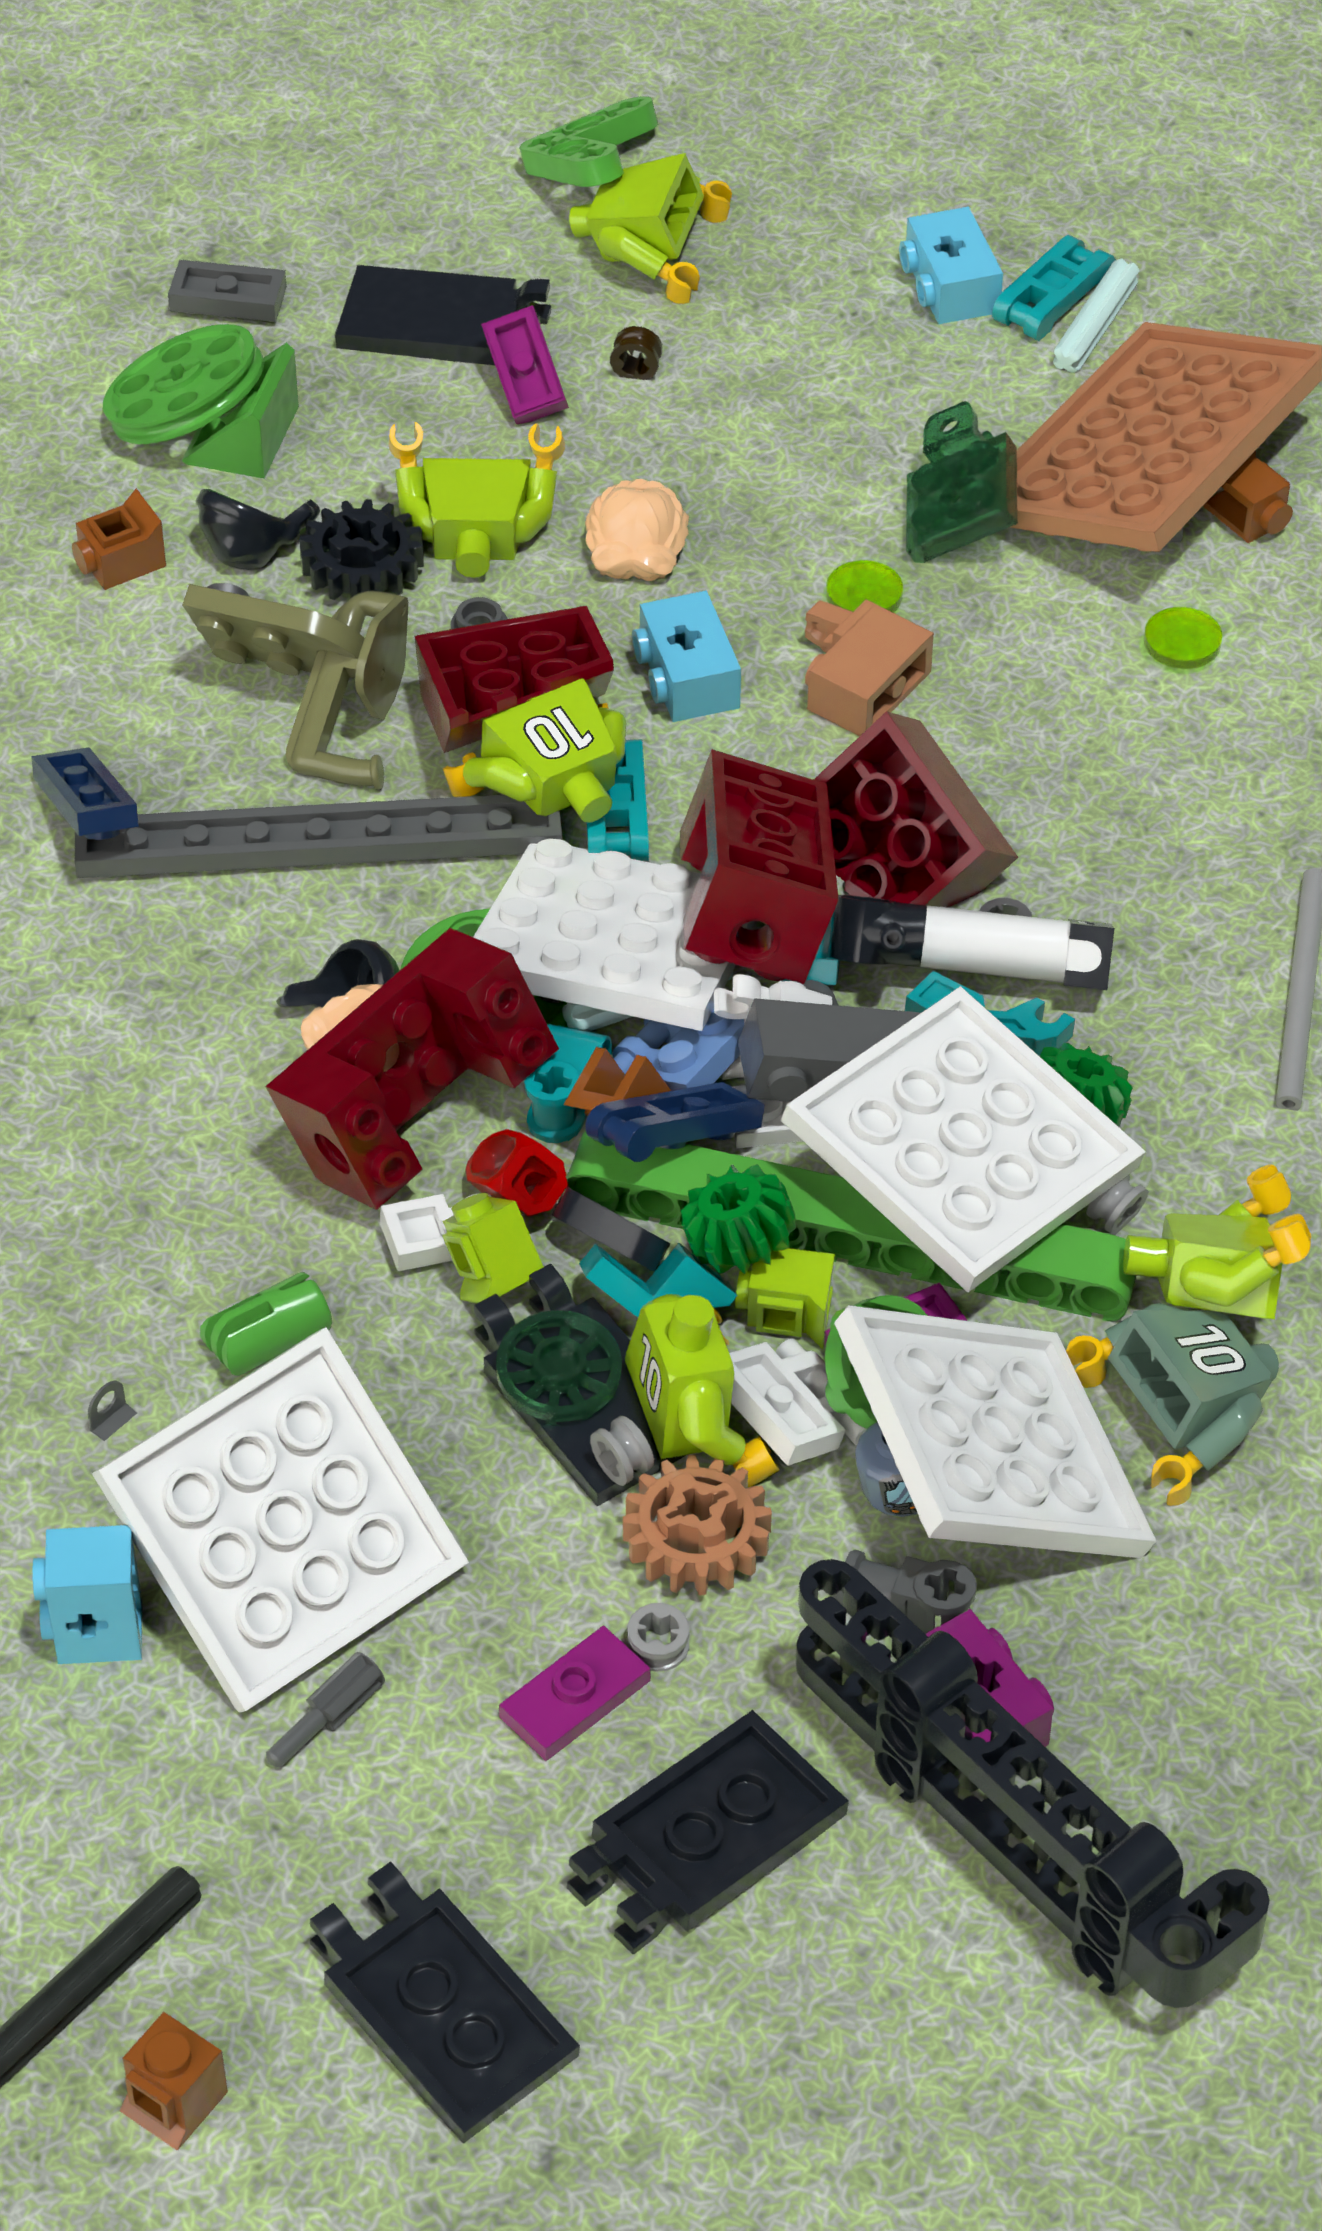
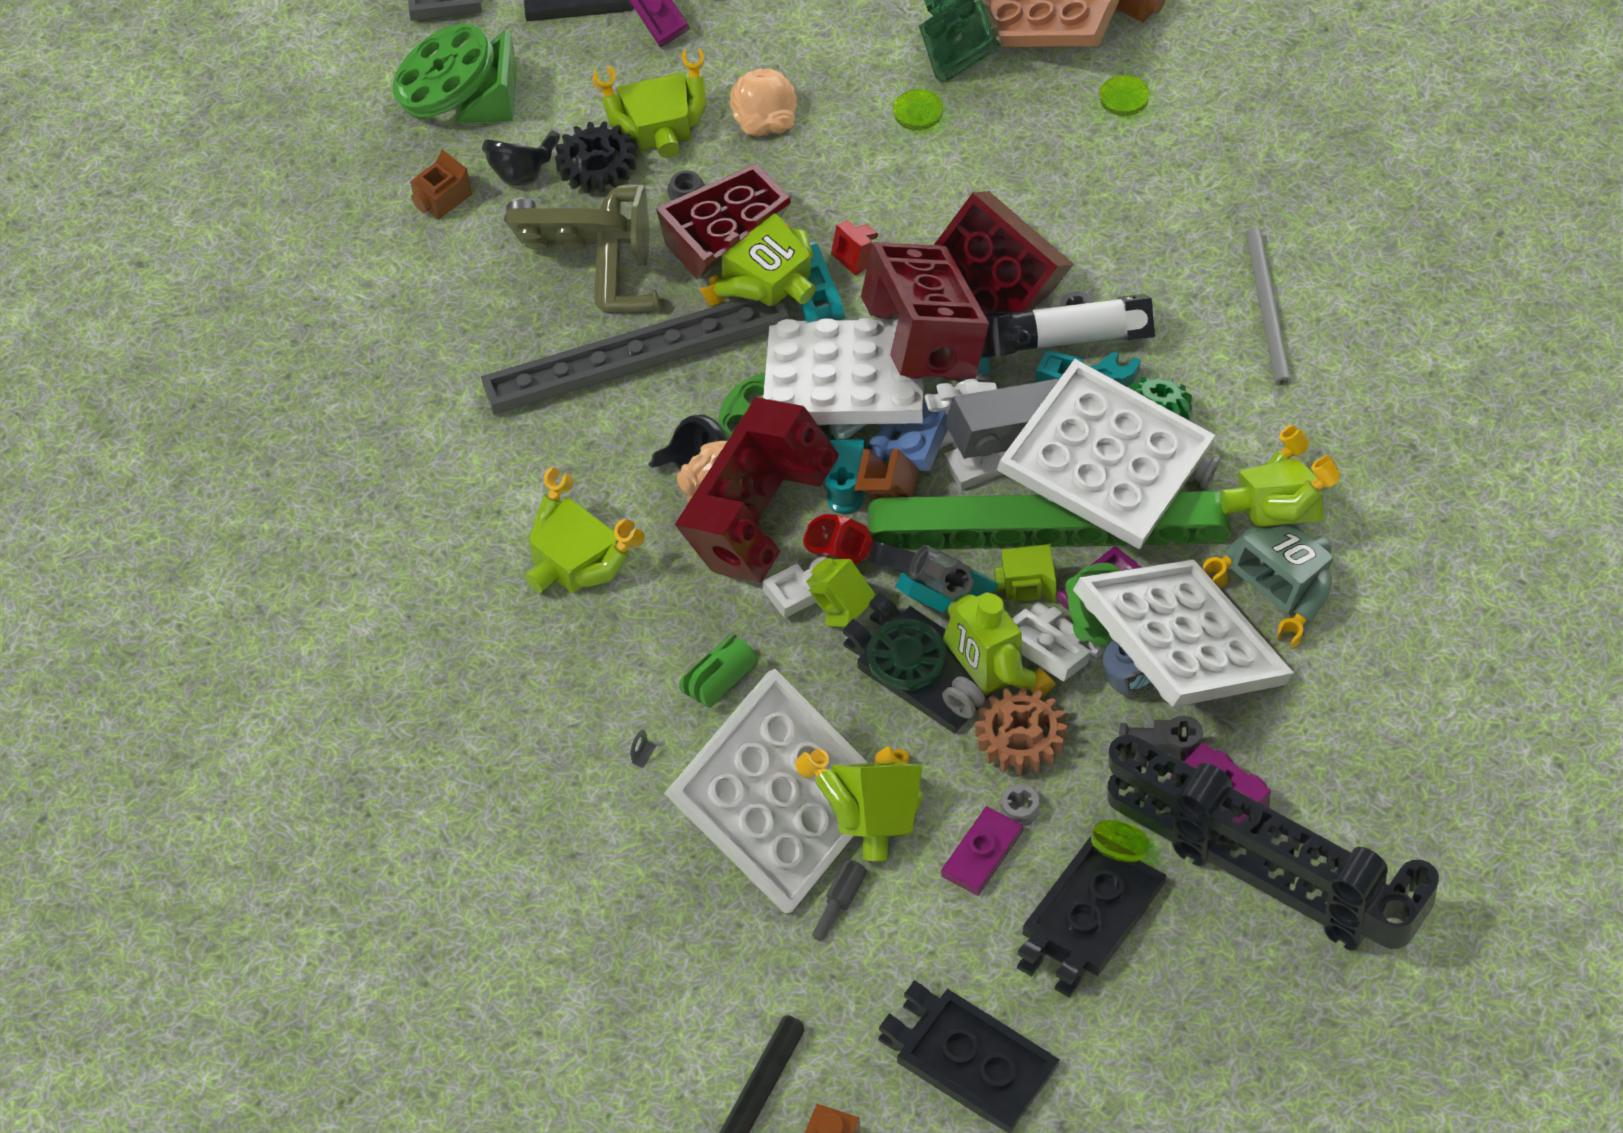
camera: 10 degrees left, 5 degrees up
dark blue plate [31,747,139,840] -> none
medium azure brick [32,1525,142,1664] -> none
dark blue plate [585,1082,765,1162] -> none
medium azure brick [632,590,741,722] -> none
green gear [680,1164,796,1275] -> none
nougat hinge [805,600,934,736] -> none
none -> lime torso [525,467,645,593]
none -> lime torso [795,746,923,861]
none -> red tile [831,220,878,275]
none -> dark grey piece [909,545,975,600]
none -> clear neon green piece [1091,820,1149,862]

